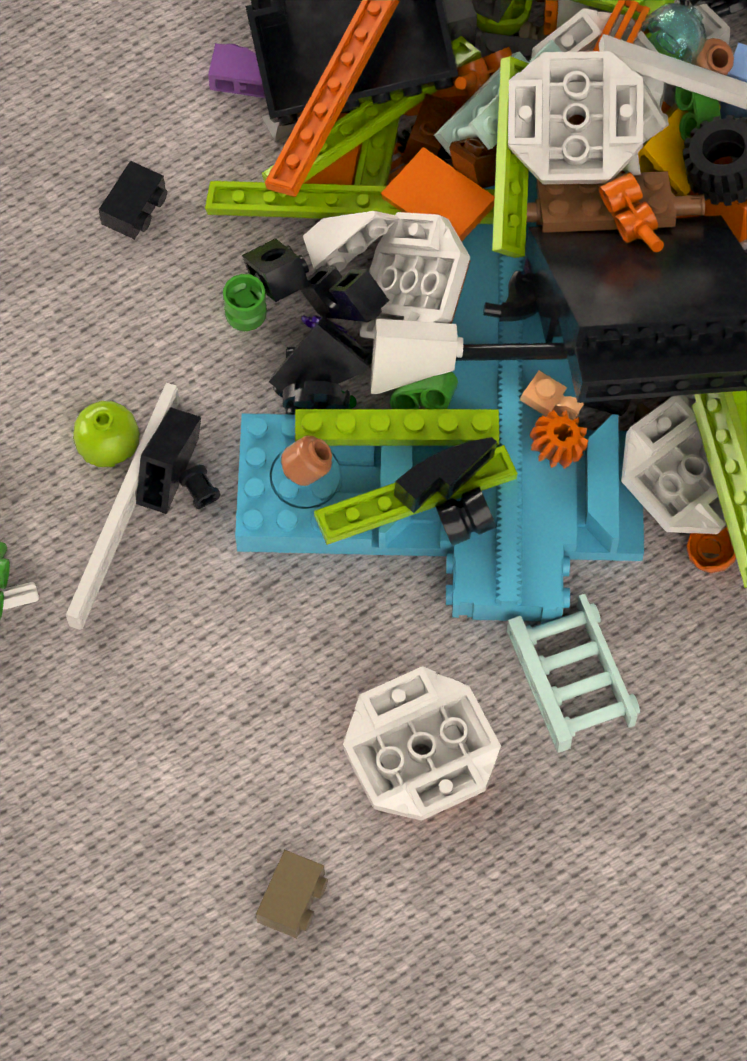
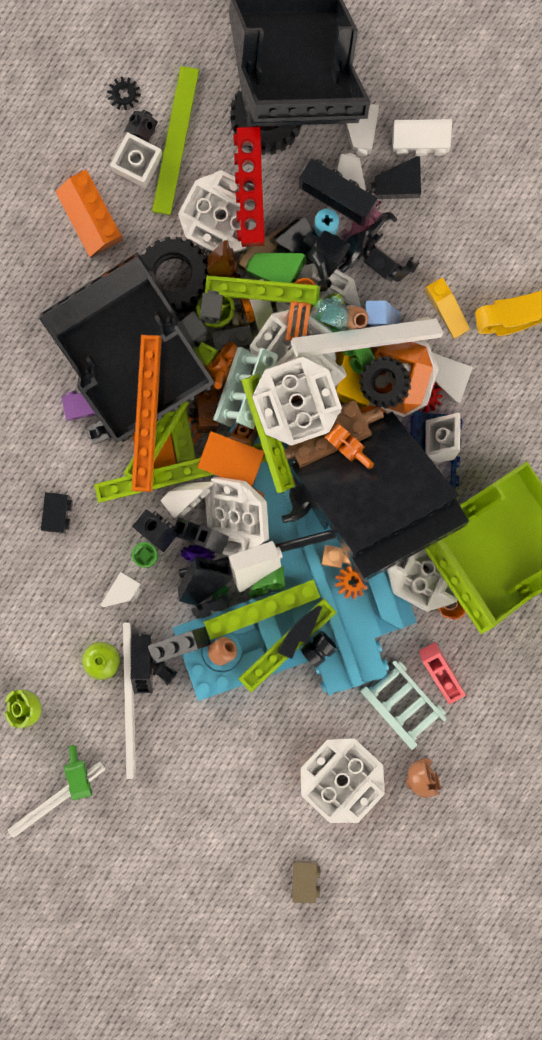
camera: 20 degrees left, 20 degrees up
none -> black tile [87,421,112,445]
none -> white slope [101,572,142,607]
none -> arch [148,626,211,664]
none -> nougat cylinder [406,758,441,798]
none -> coral slope [419,641,466,704]

